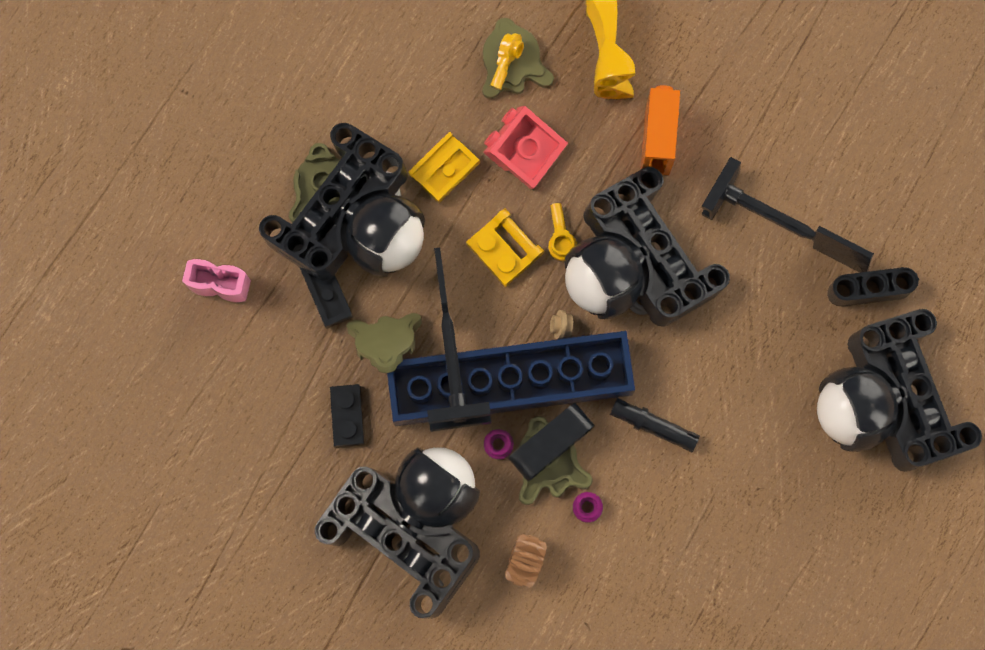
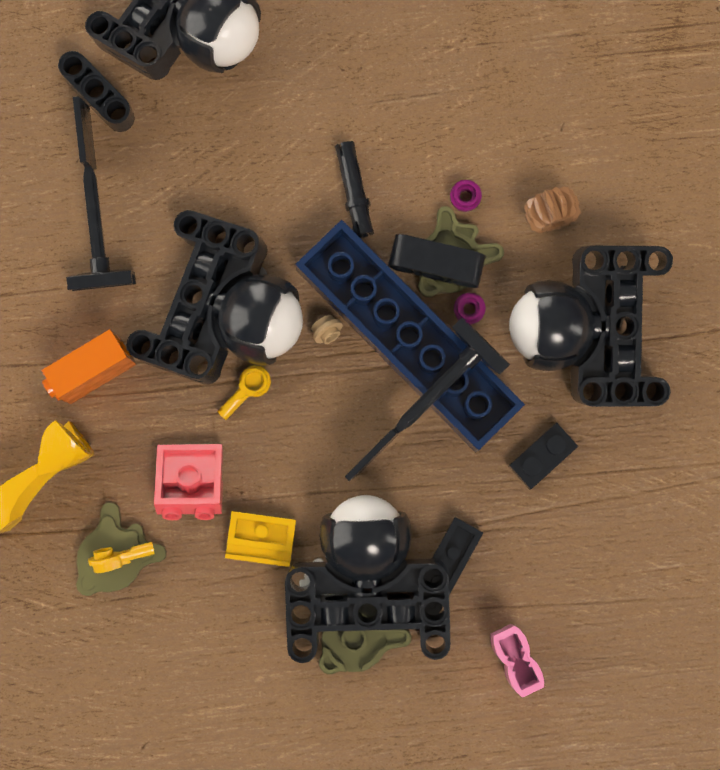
camera: 130 degrees left, 5 degrees up
olive tile [347,313,422,373] -> none
yellow plate [466,208,545,287] -> none

